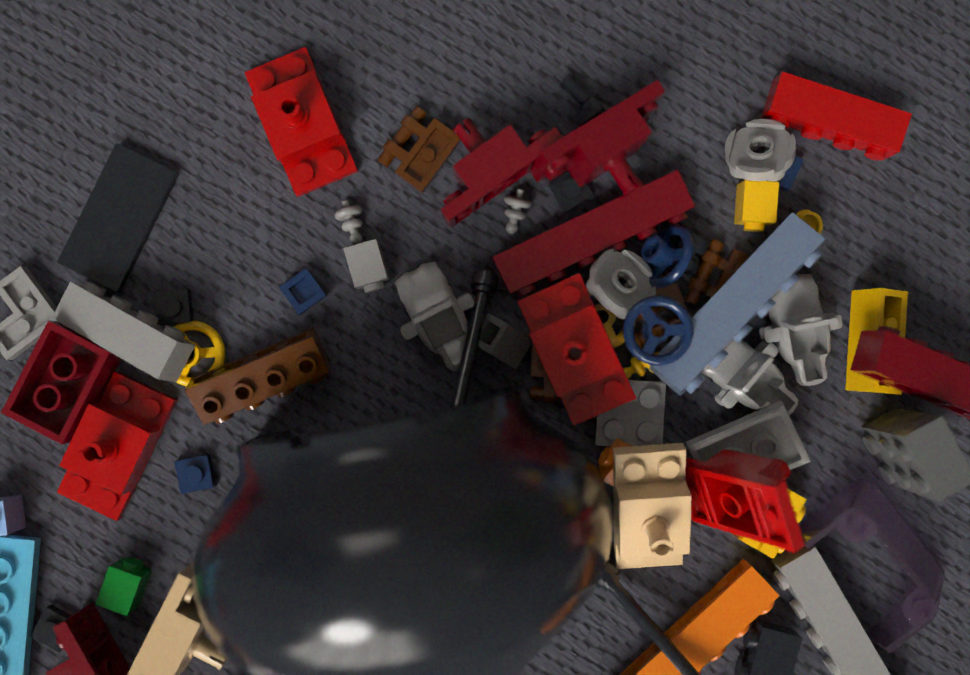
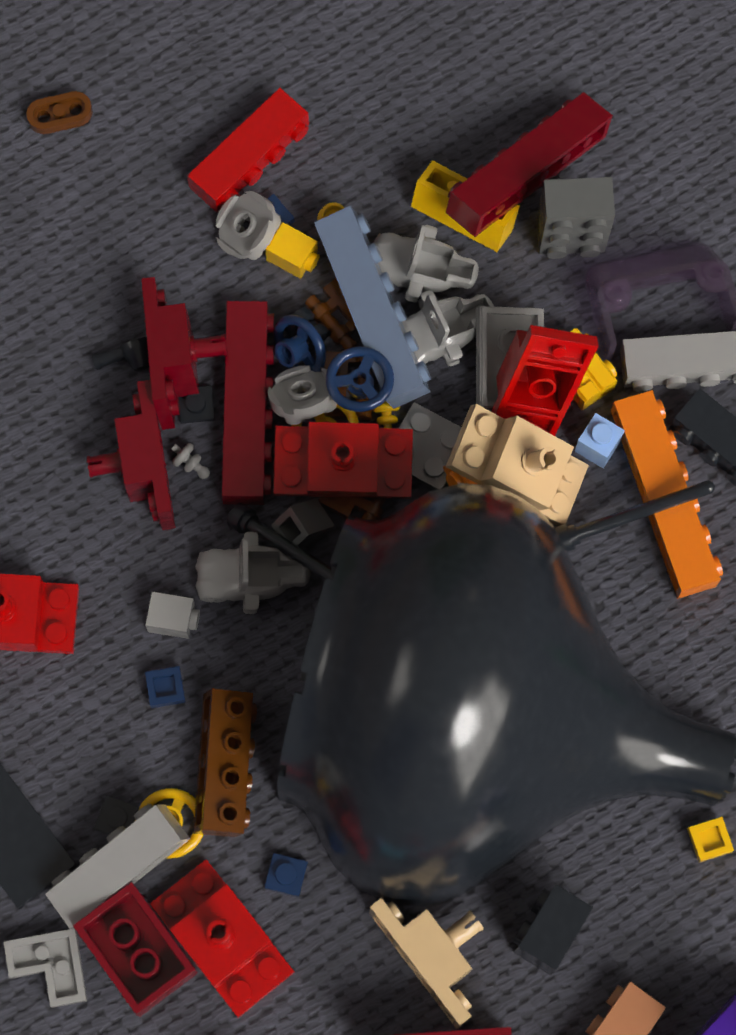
camera: 60 degrees left, 15 degrees down
green brick [95,557,152,616] -> none
light grey hair [335,200,363,245] -> none
reddish brown plate [377,106,461,194] -> none
none -> light blue brick [575,413,625,469]

